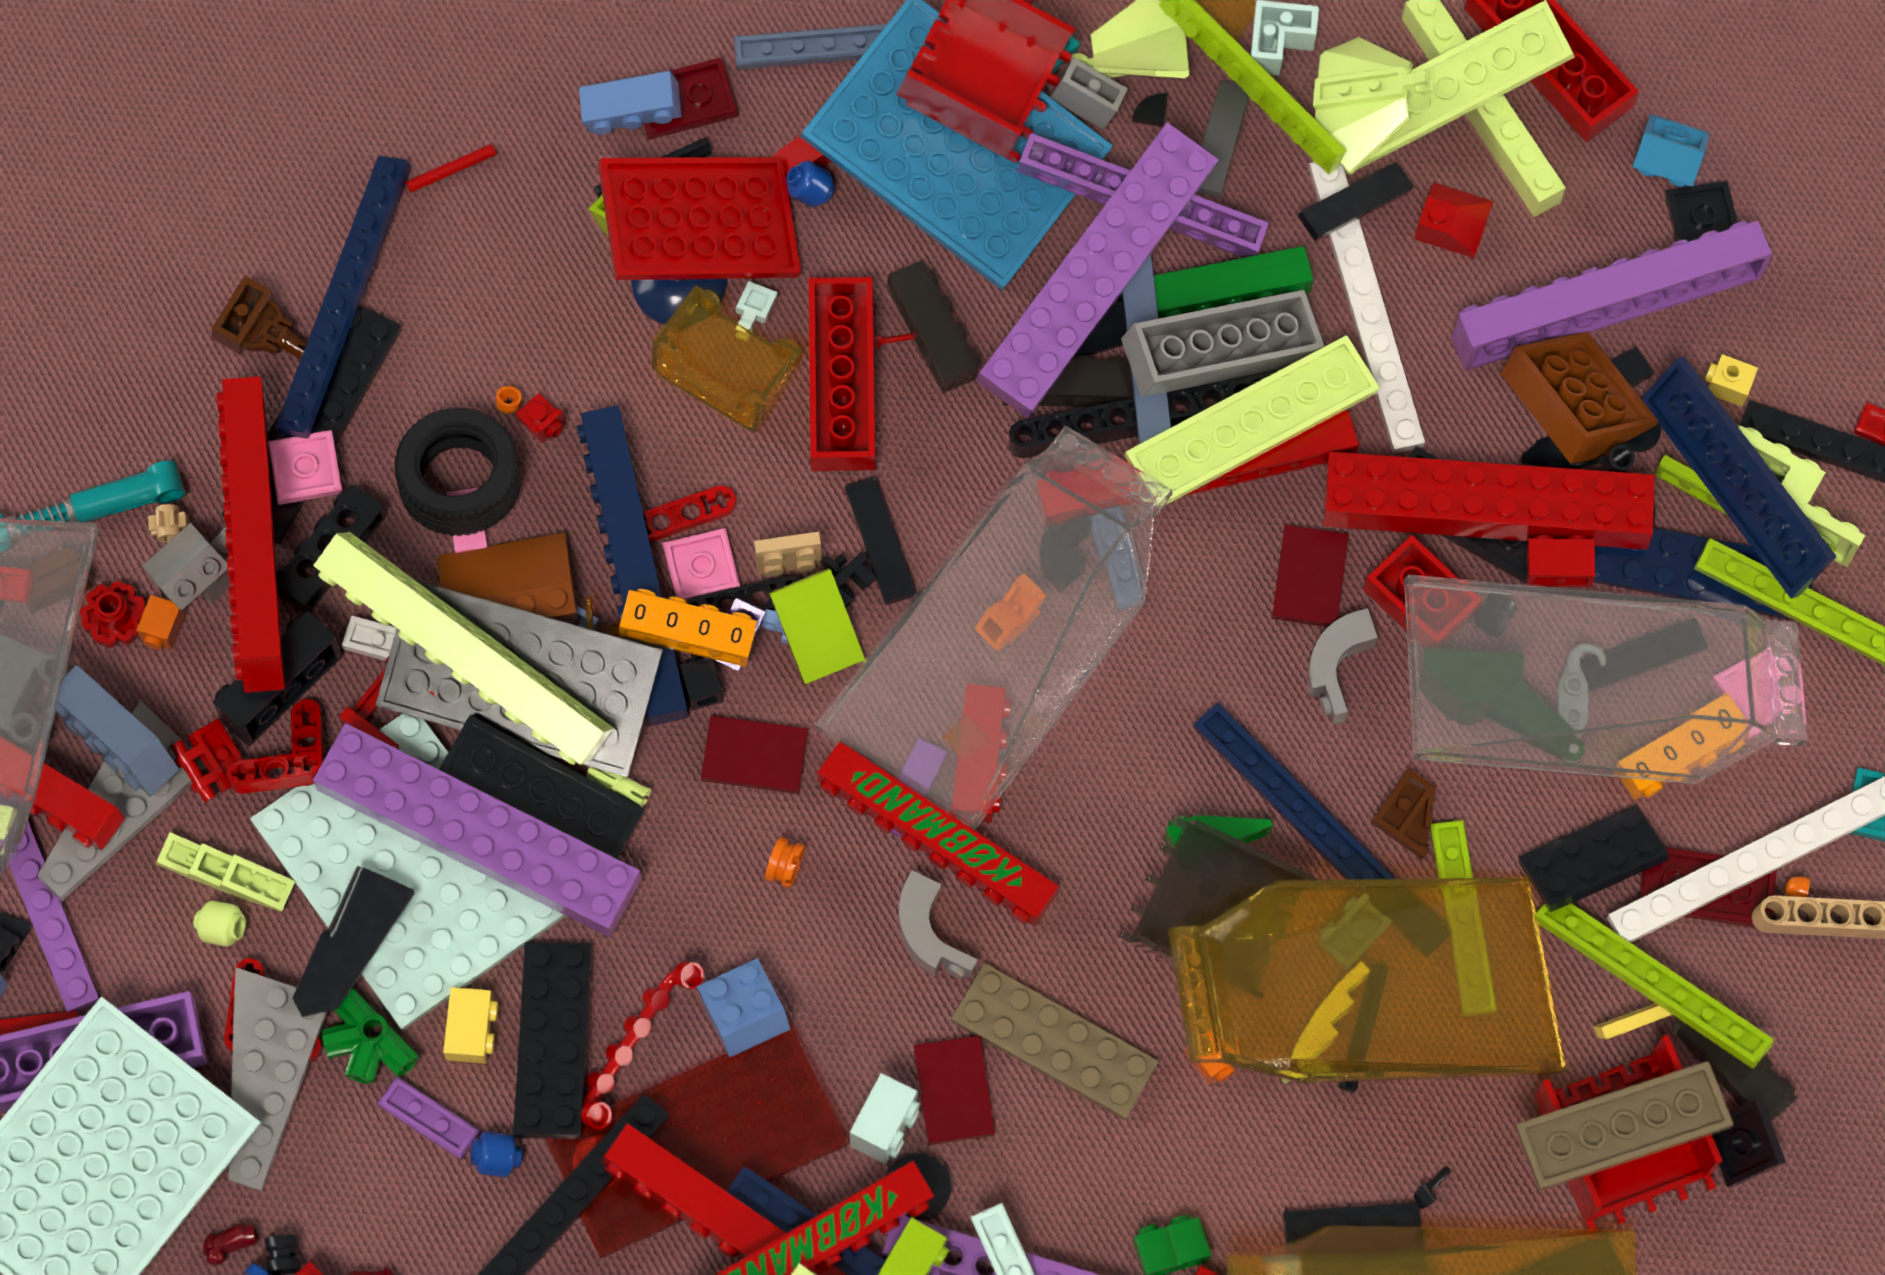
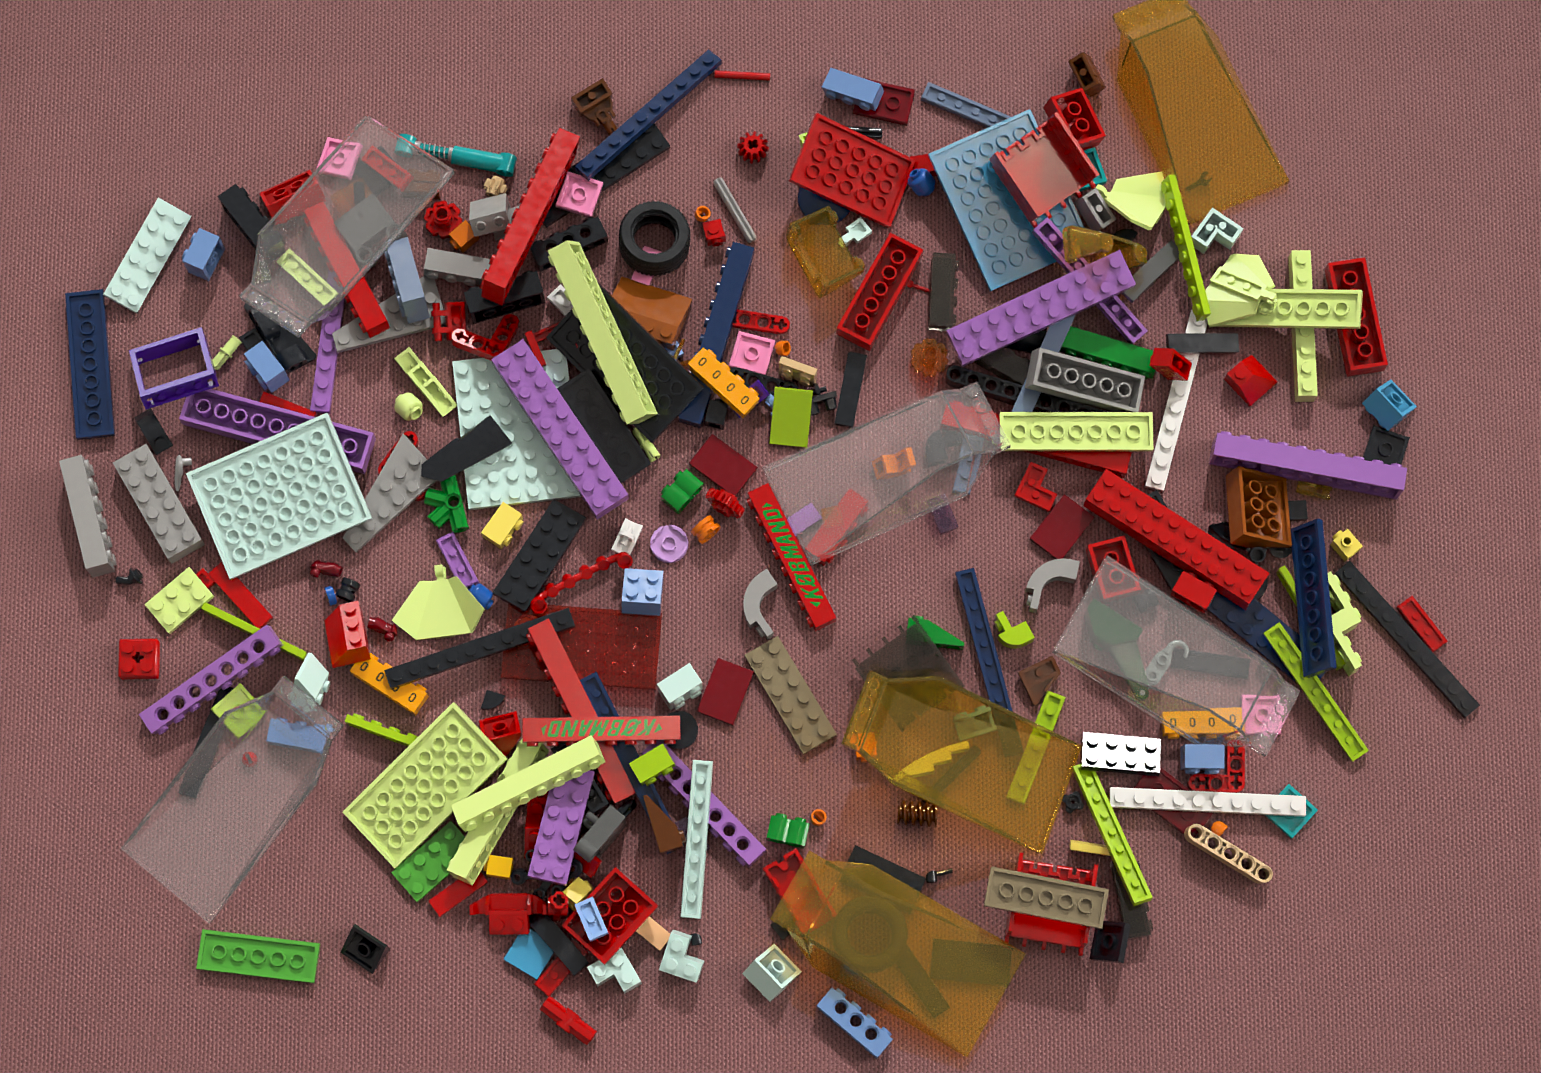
camera: 30 degrees right, 5 degrees up
none -> yellowish green panel [392,564,485,640]
none -> light grey brick [424,248,490,286]
none -> white hips [611,518,643,555]
none -> lavender tile [650,525,688,563]
none -> green brick [661,469,704,514]
none -> red gear [705,488,745,519]
none -> light grey axle [713,177,756,243]
none -> red gear [737,131,769,164]
none -> orange hinge [774,341,791,356]
none -> orange hinge [810,809,827,826]
none -> reddish brown piece [897,800,938,827]
none -> clear orange plant [911,339,948,377]
none -> clear purple plate [926,492,959,535]
none -> lime brick [994,611,1035,649]
none -> red plate [1014,462,1057,512]
none -> clear yellow windscreen [1062,225,1147,269]
none -> black plate [1062,791,1084,813]
none -> red brick [1150,348,1192,381]
none -> medium blue brick [1180,744,1224,774]
none -> red beam [1187,737,1245,793]
none -> clear yellow bar [1296,480,1333,500]

